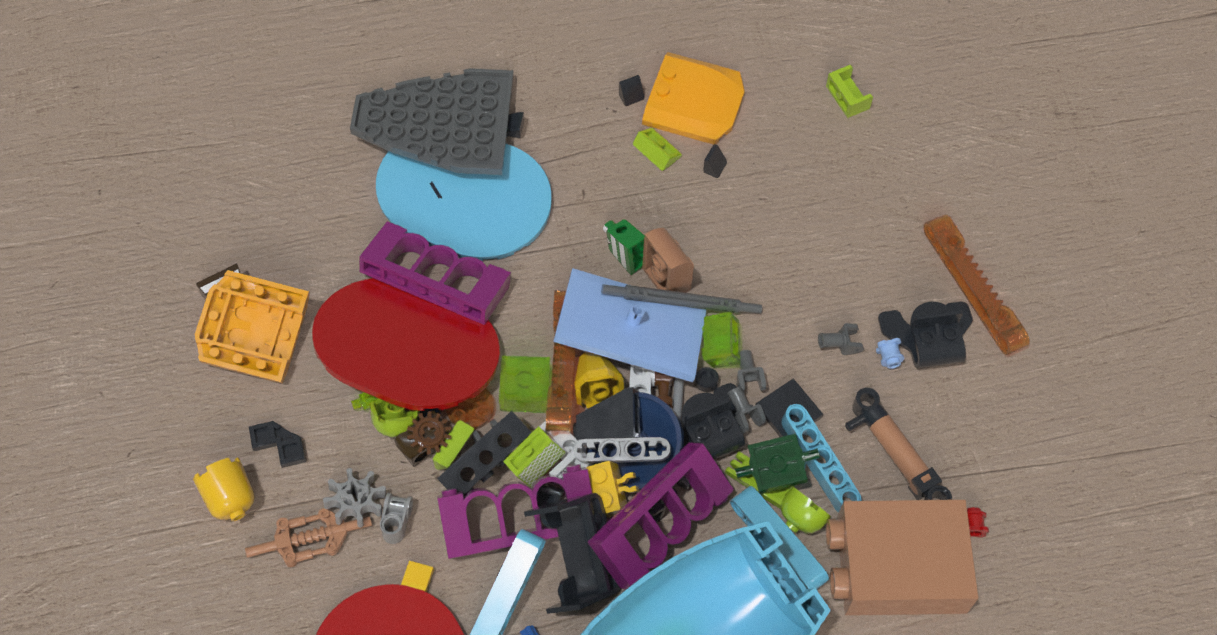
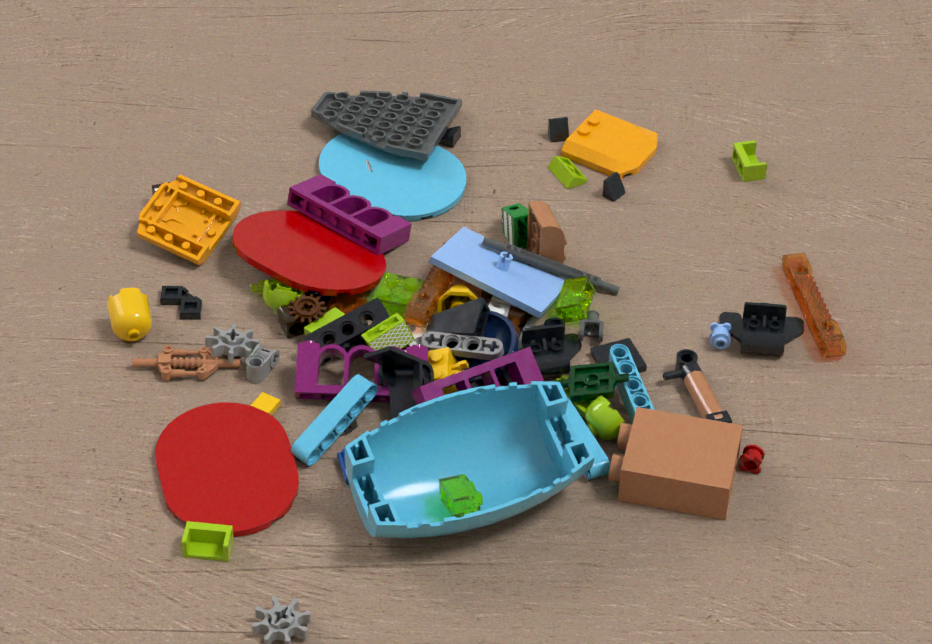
camera: 15 degrees right, 20 degrees down
dark grey piece [727,386,766,434] -> none
dark grey piece [818,323,864,355] -> none

